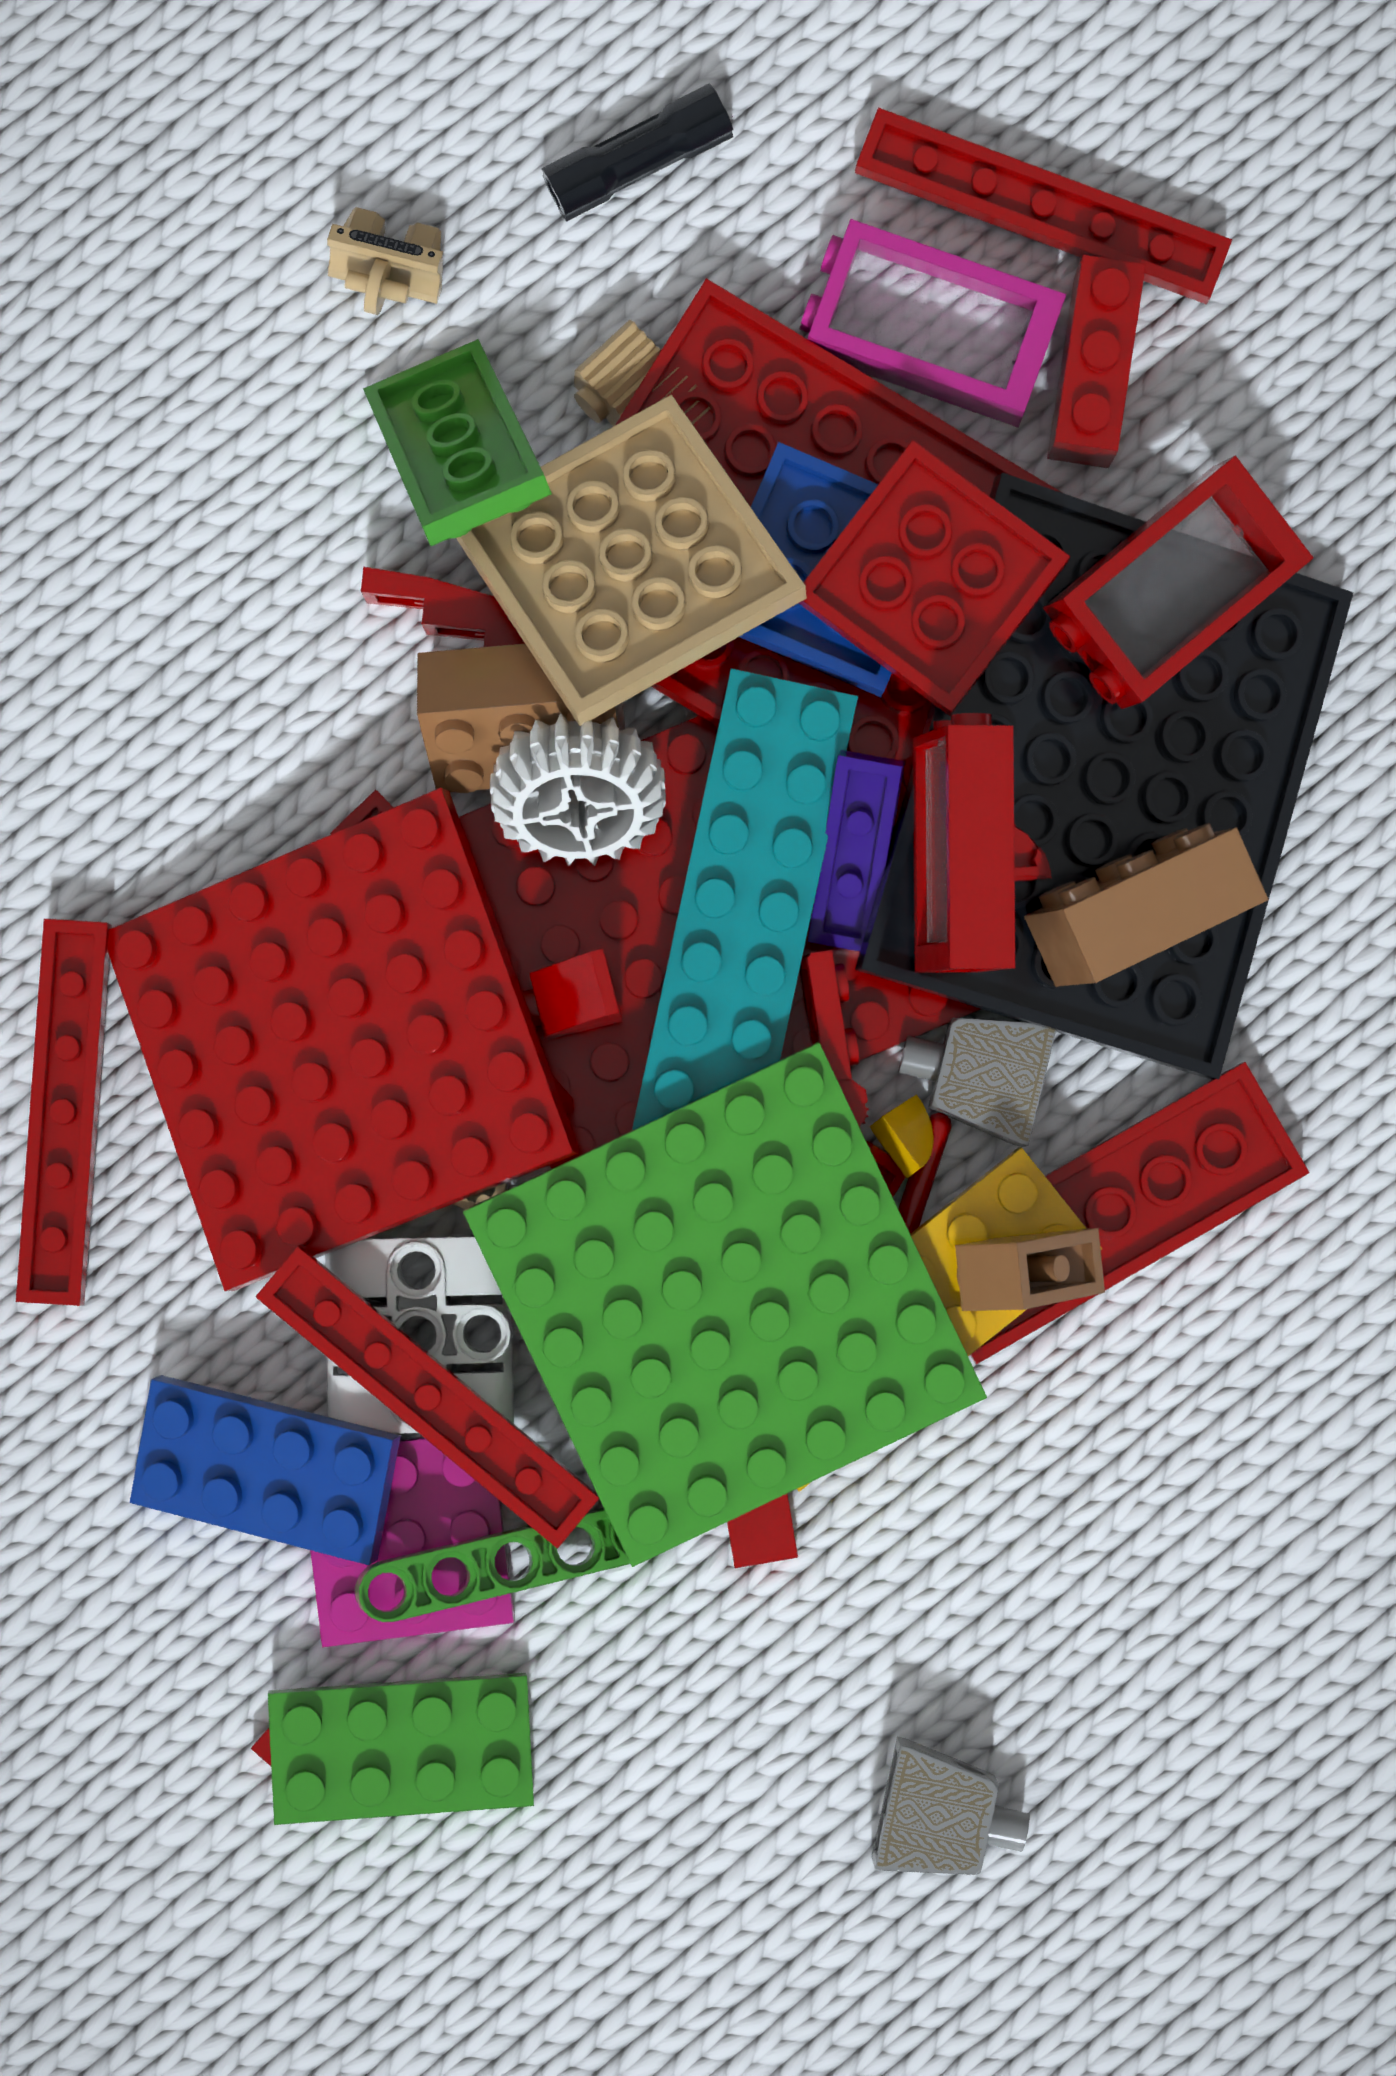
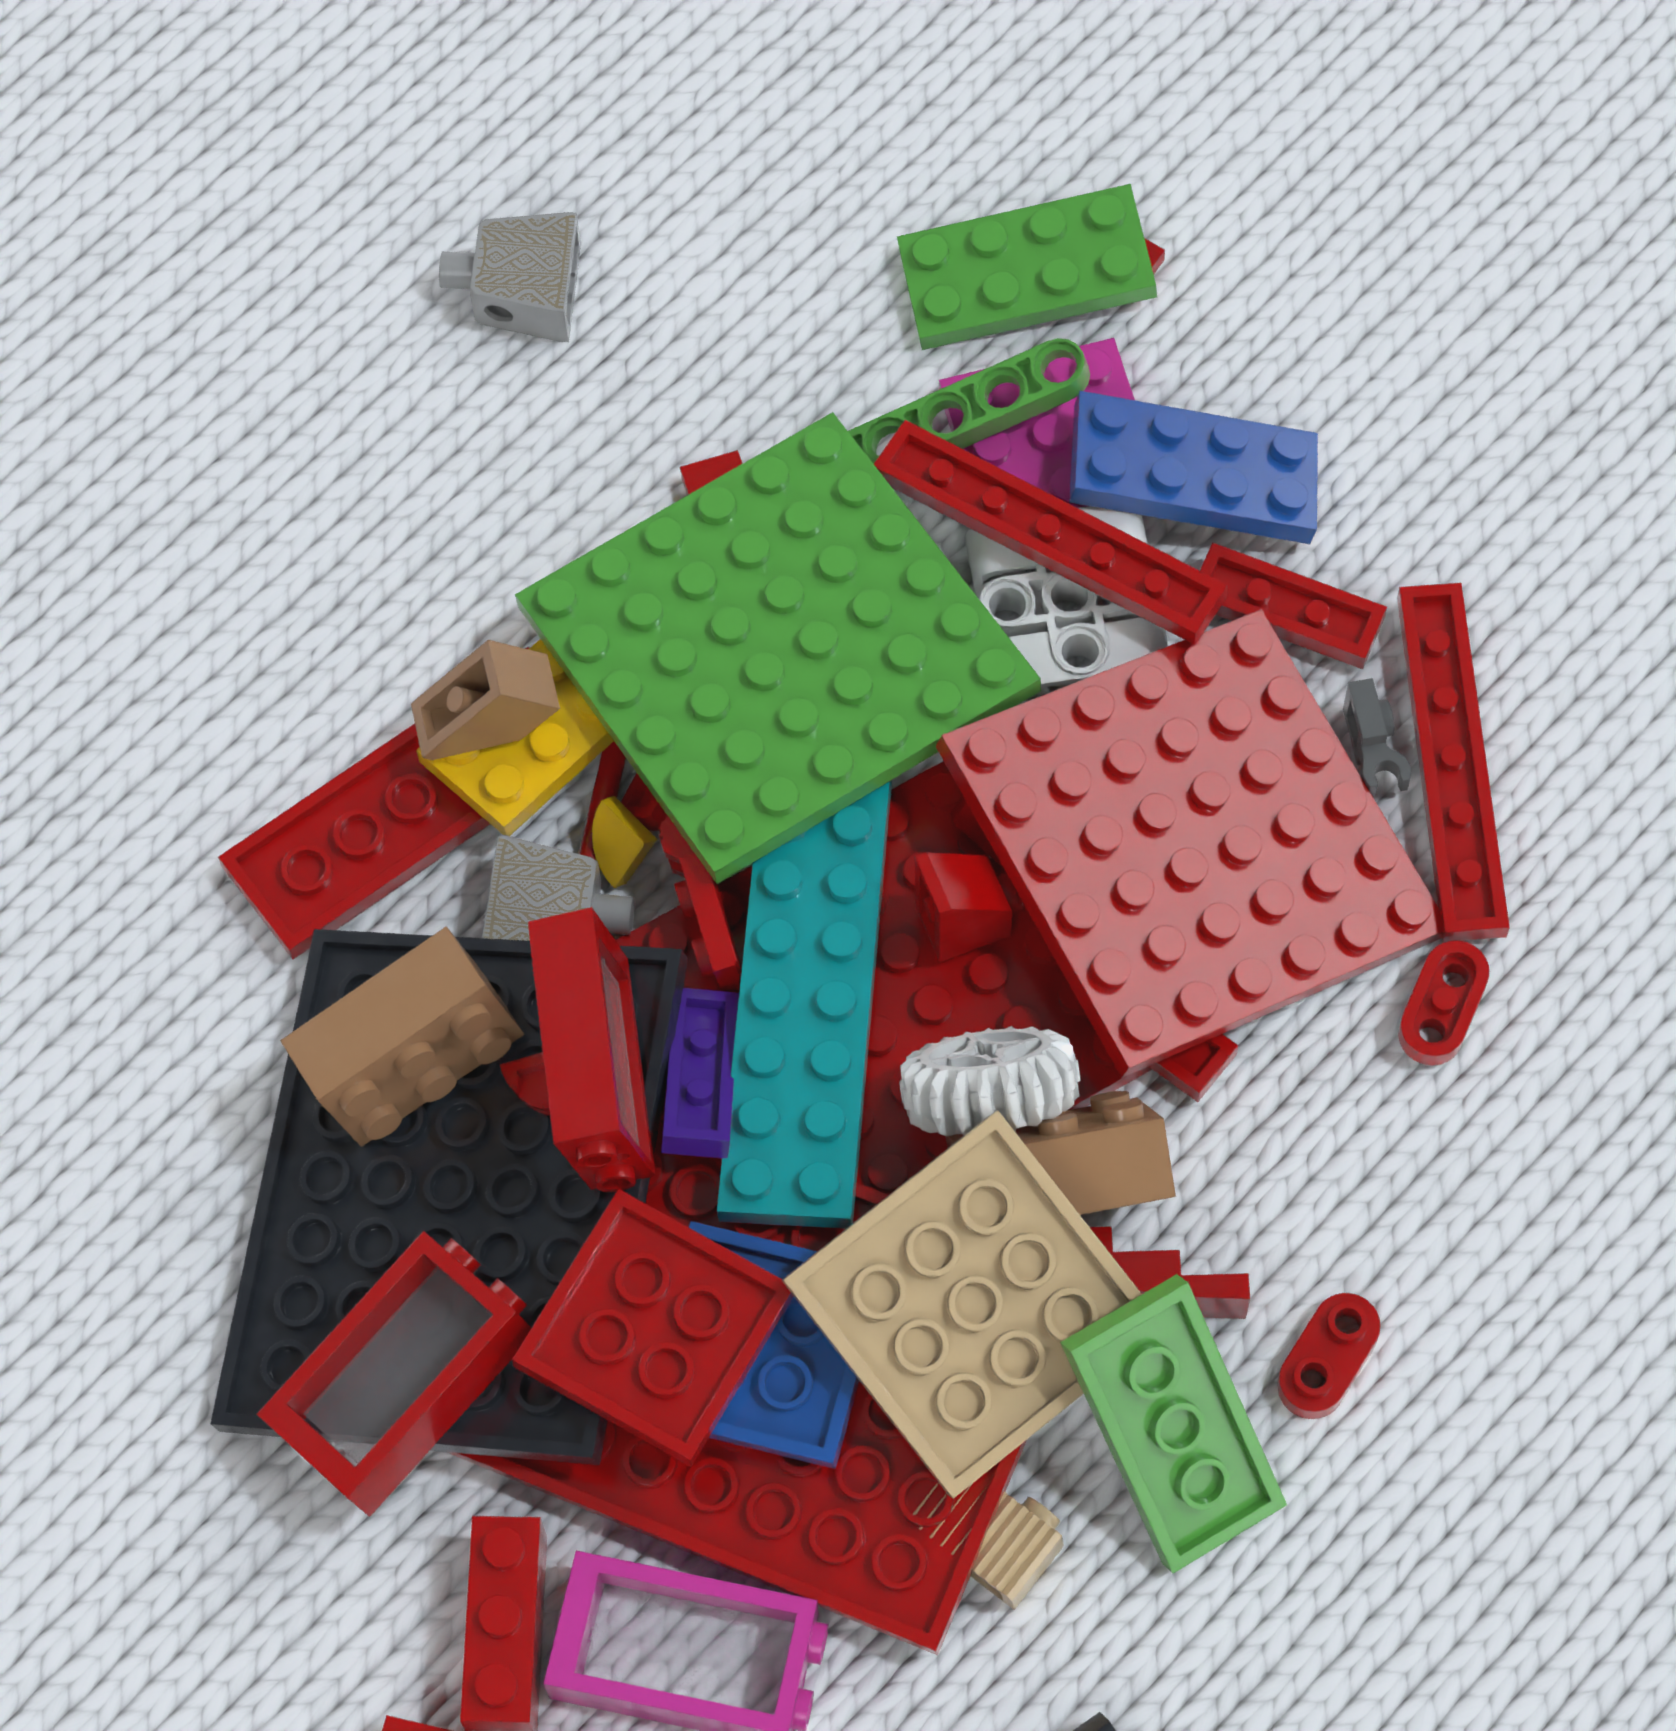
camera: 175 degrees right, 20 degrees down
tan hips [327,207,443,315] -> none
none -> red plate [1200,542,1387,669]
none -> red plate [1277,1293,1381,1419]
none -> dark grey plate [1343,678,1411,796]
none -> red plate [1398,940,1490,1065]

